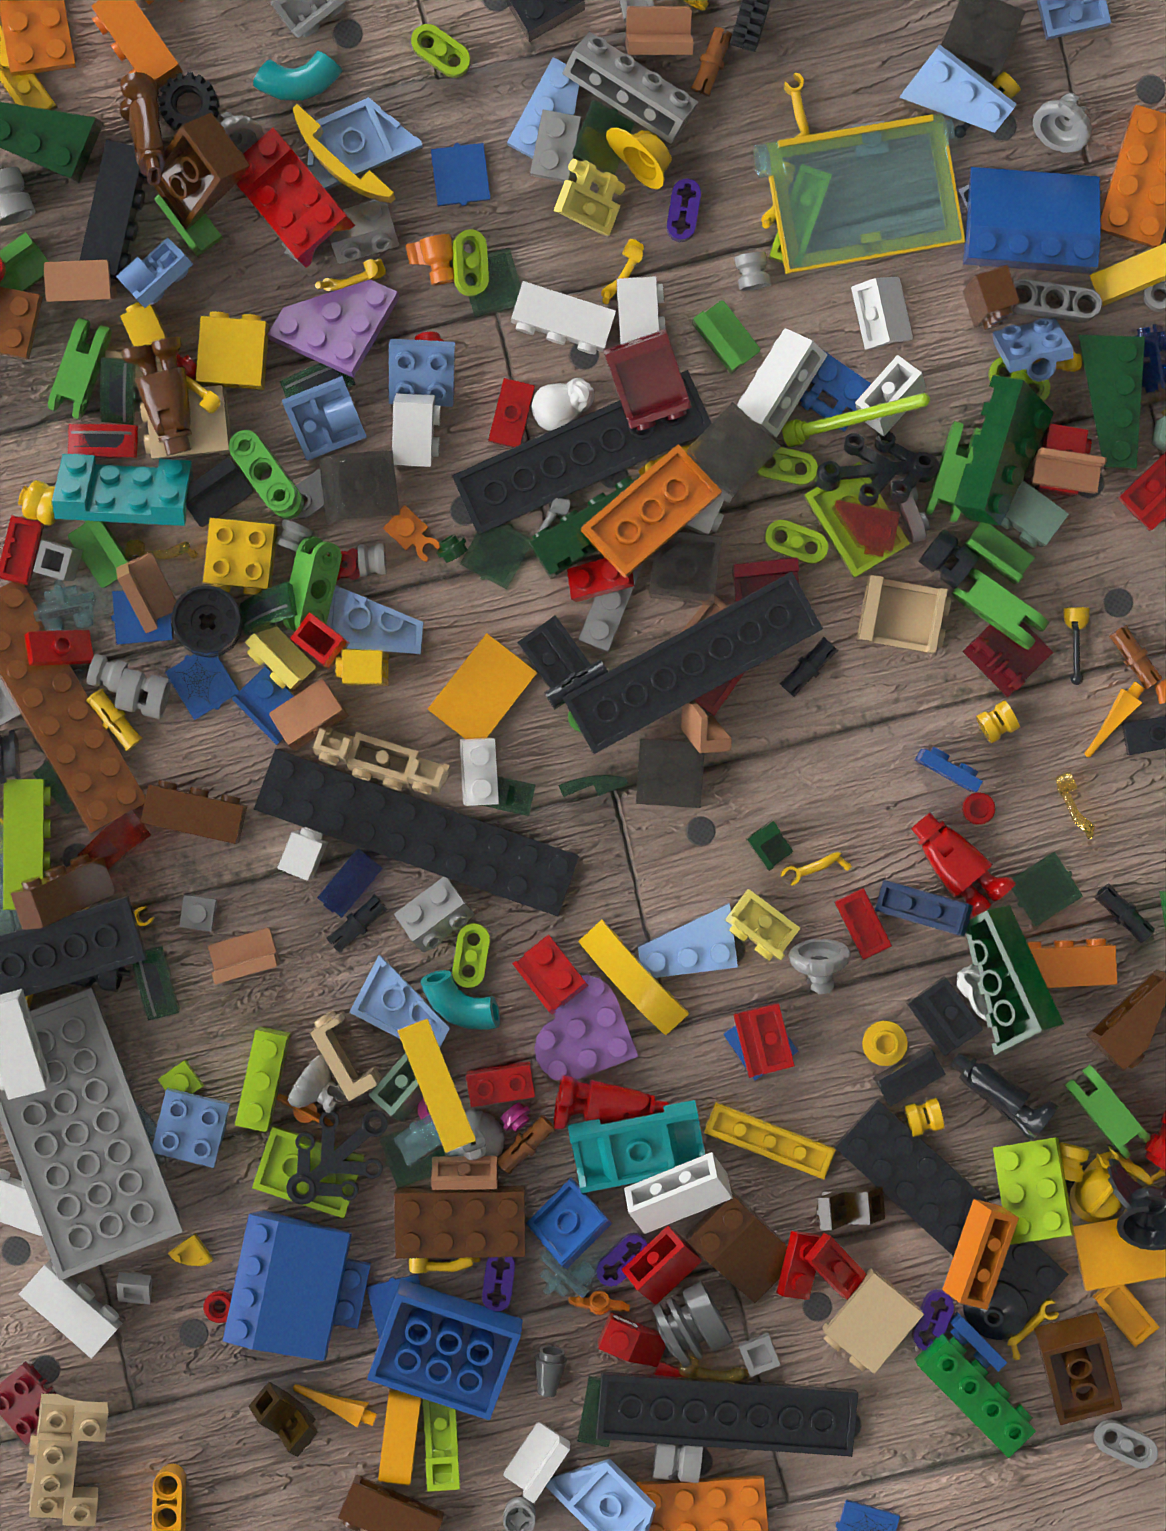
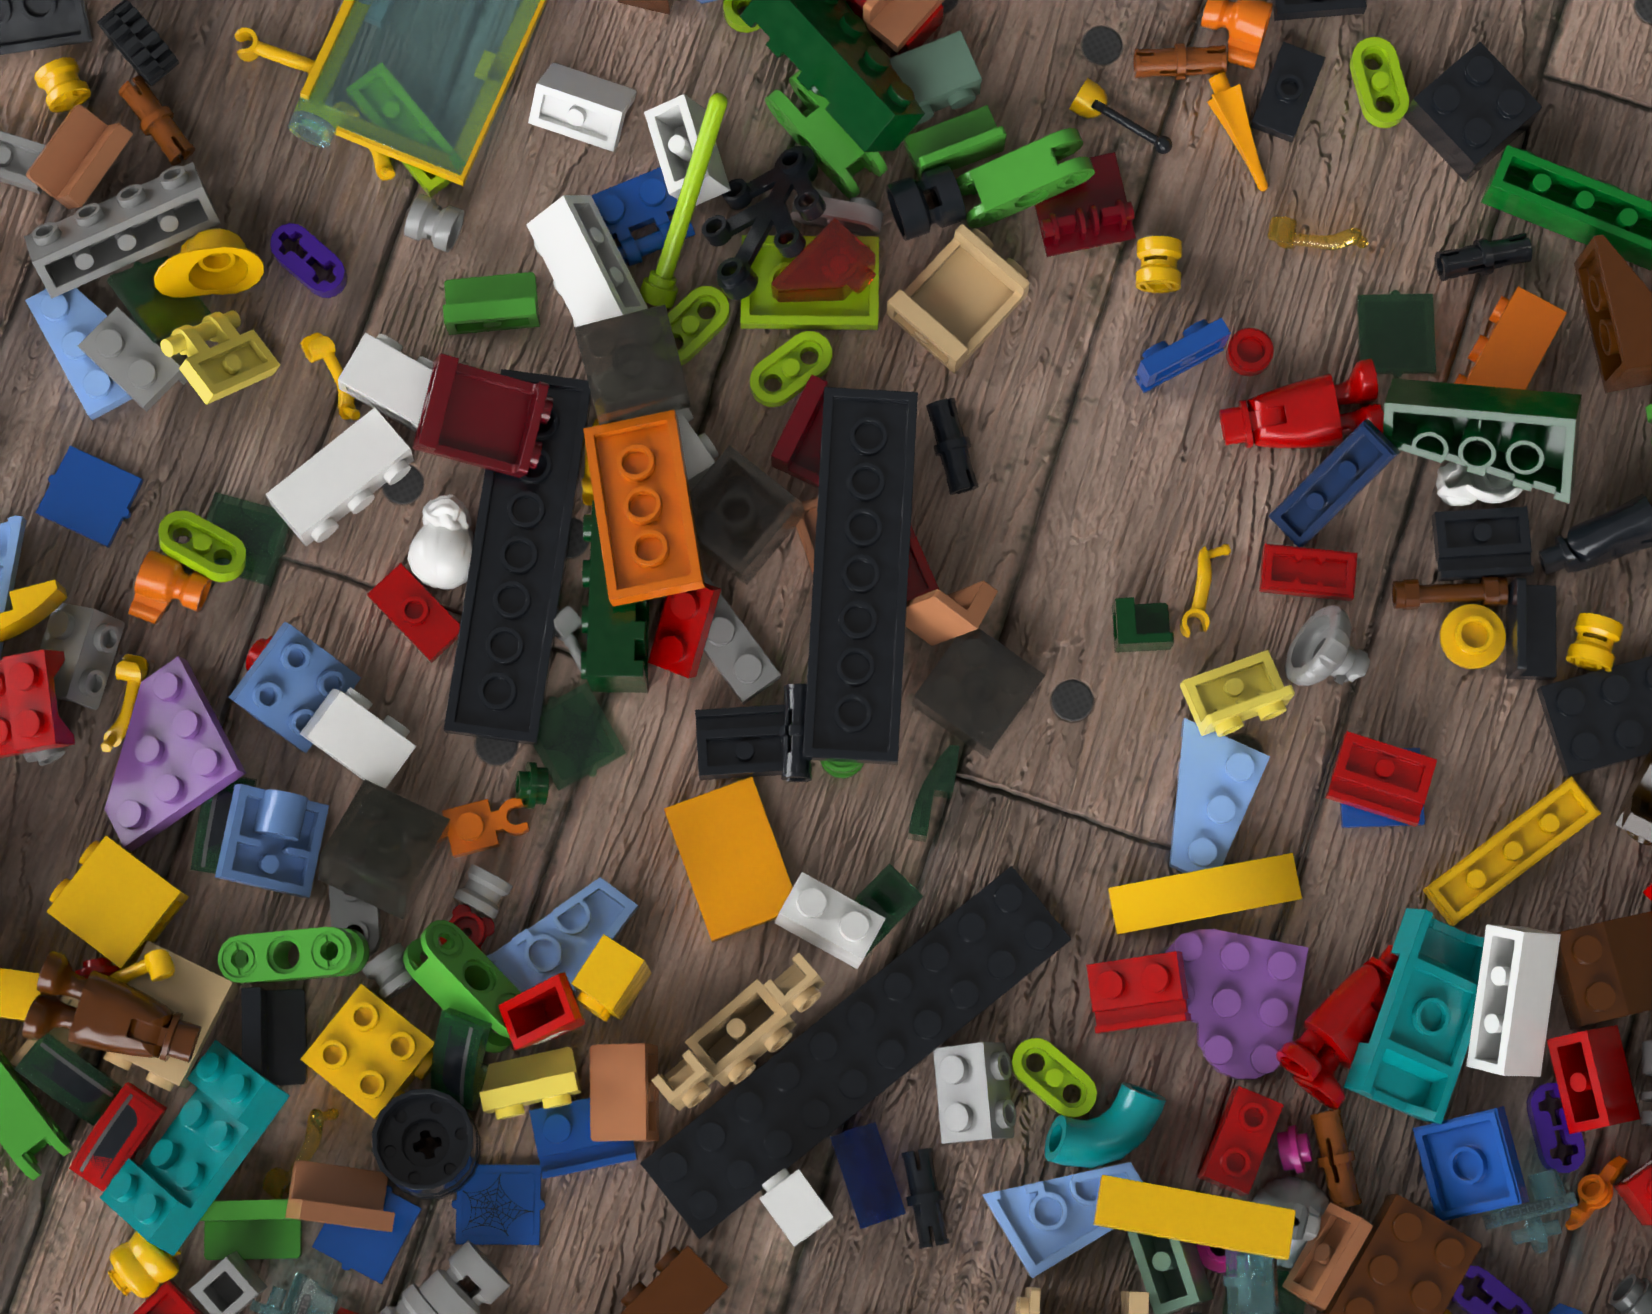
camera: 55 degrees left, 10 degrees down
none -> reddish brown bar [1392,576,1509,610]

